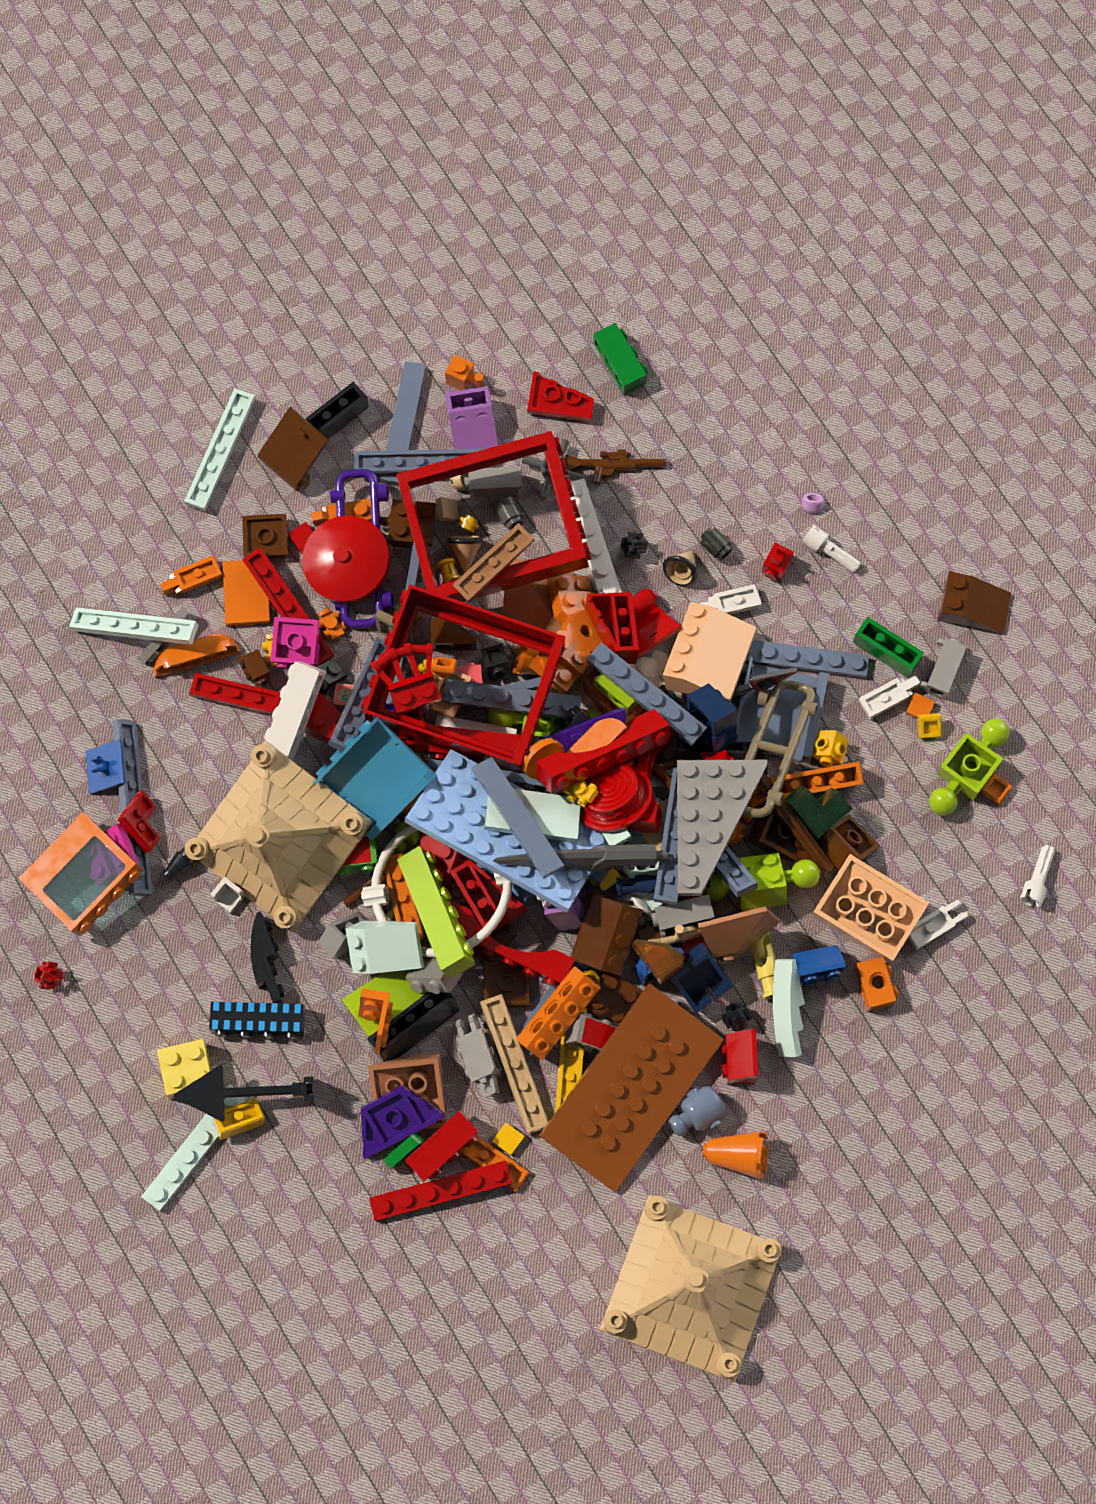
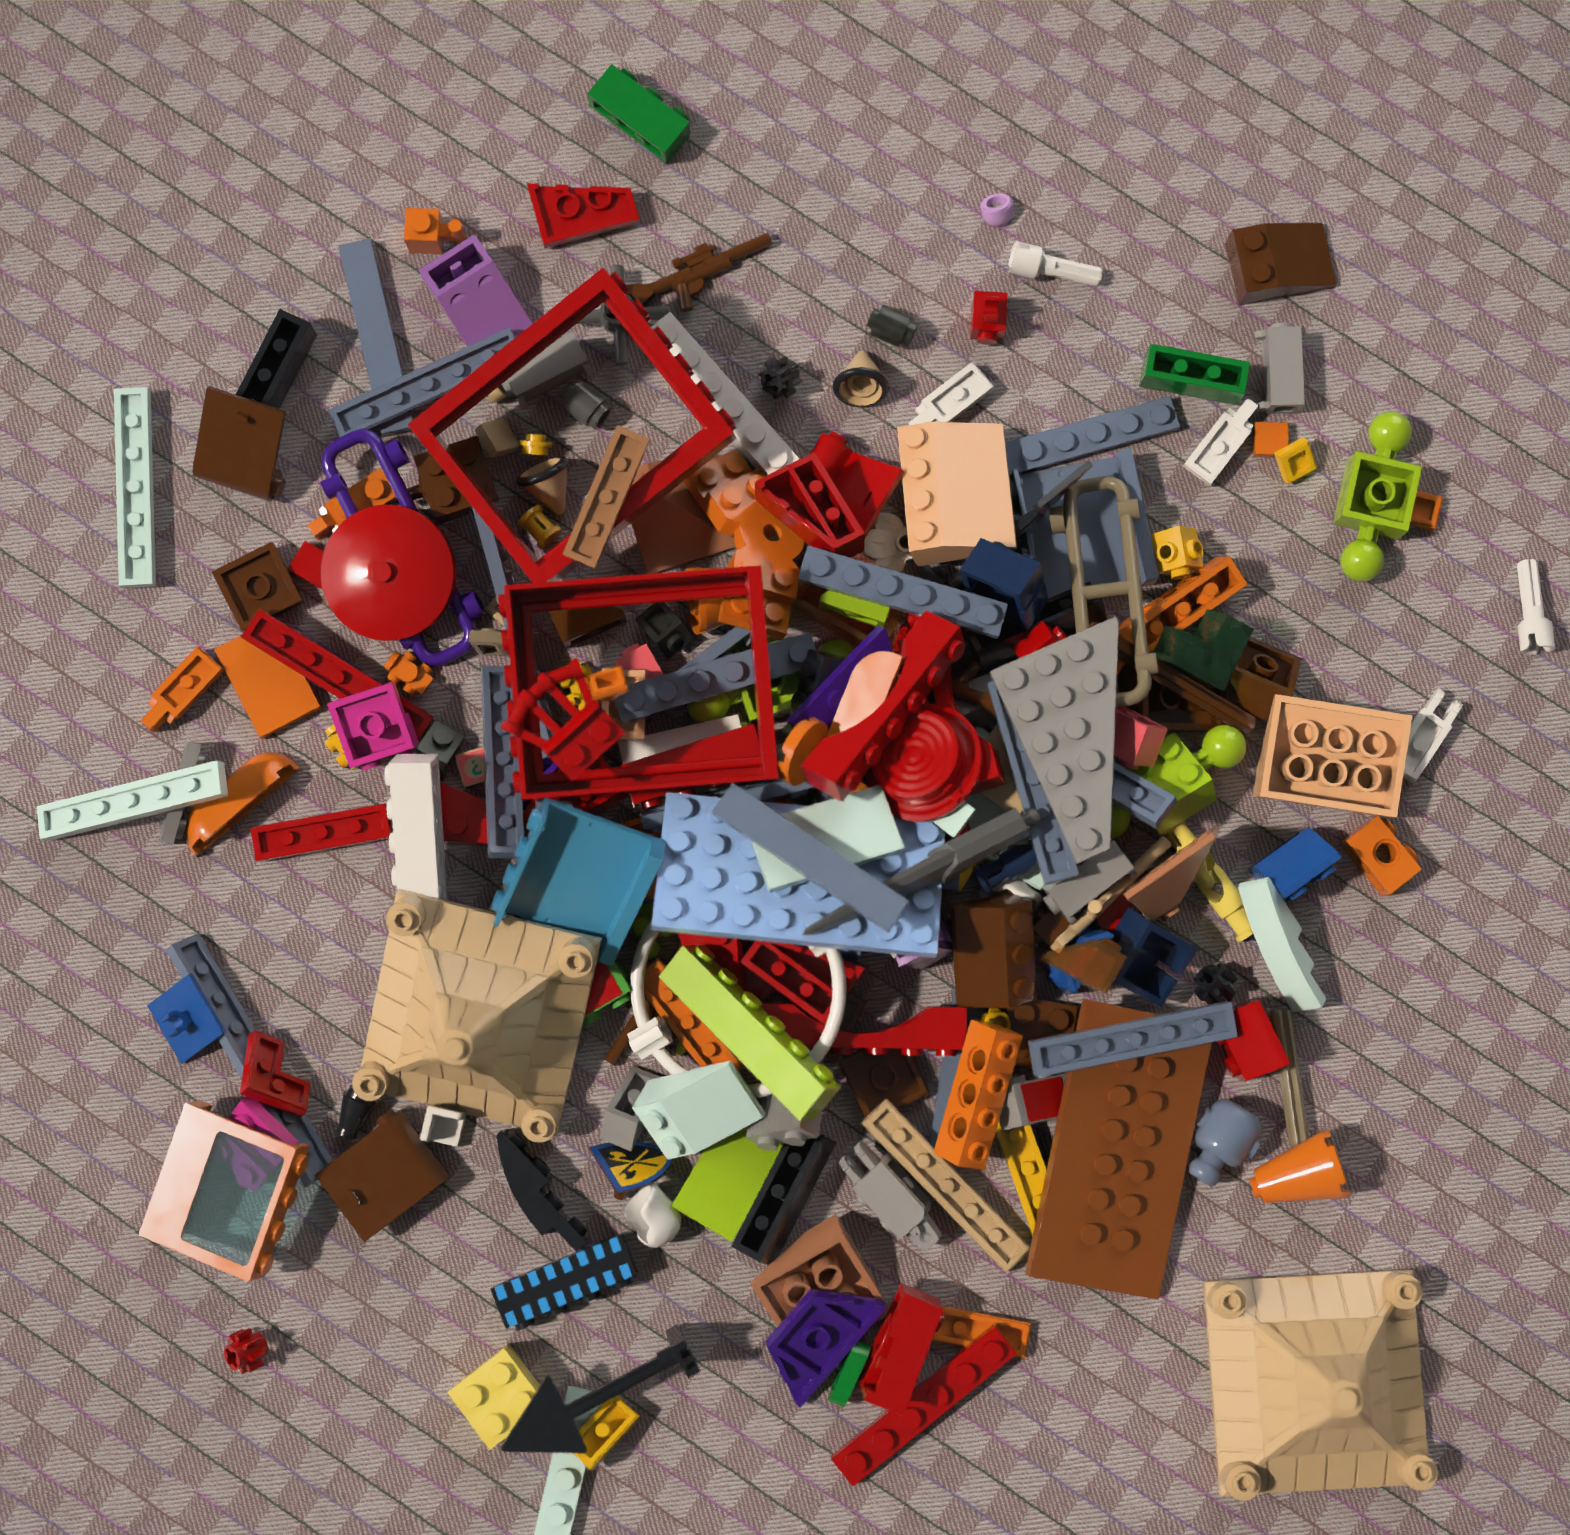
camera: 25 degrees left, 10 degrees up
reddish brown brick [238,649,271,687] -> none
orange bracket [358,988,393,1054] -> none
yellow tile [492,1123,525,1156] -> none
yellow piece [564,780,598,807] -> none
none -> reddish brown door [315,1109,451,1242]
none -> shield [589,1142,674,1200]
none -> white hair [624,1183,682,1248]
none -> sand blue plate [1028,1001,1238,1077]
none -> coral slope [1114,706,1168,770]
none -> dark tan axle [1270,1009,1309,1146]

